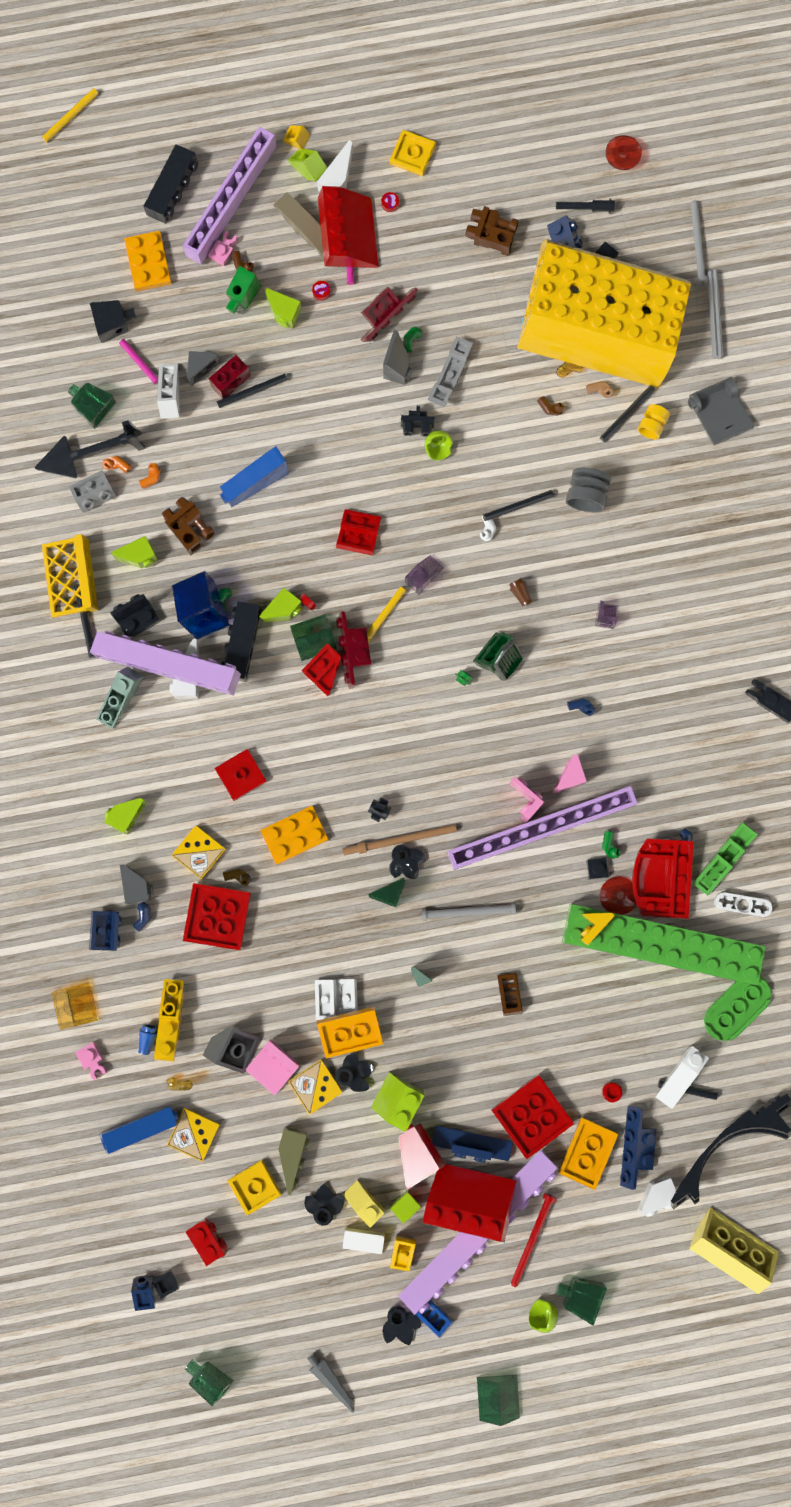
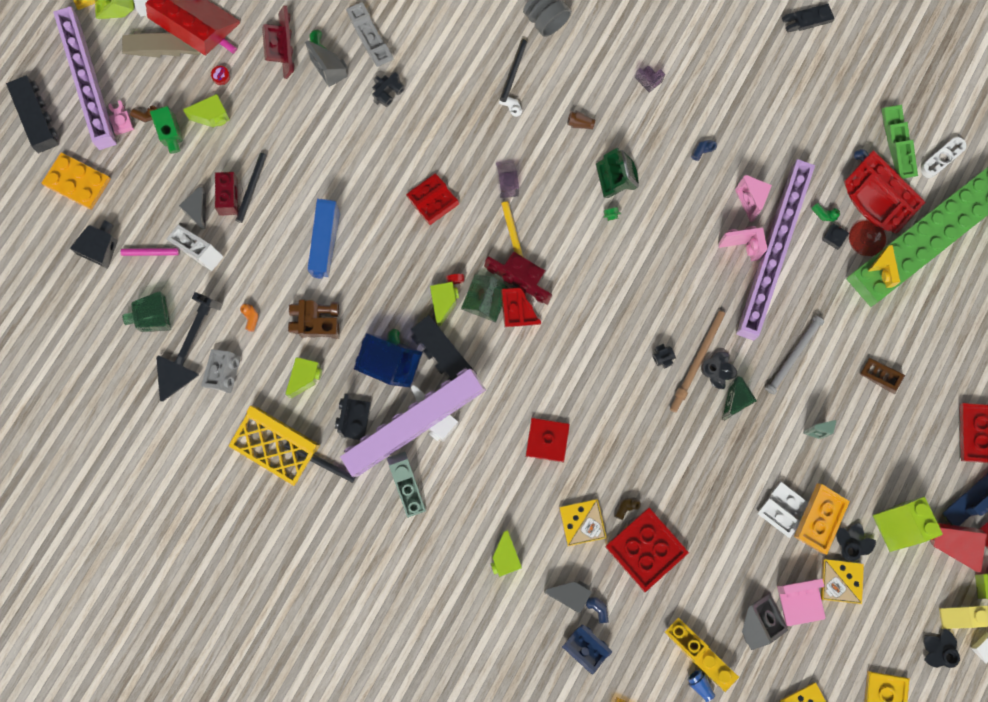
camera: 55 degrees left, 5 degrees down
orange arm [102,456,132,473] -> none
clear yellow arm [166,1076,193,1091] -> none
light orange plate [260,805,329,865] -> none
olive slope [278,1126,310,1195] -> none
lime hair [424,430,453,461] -> none

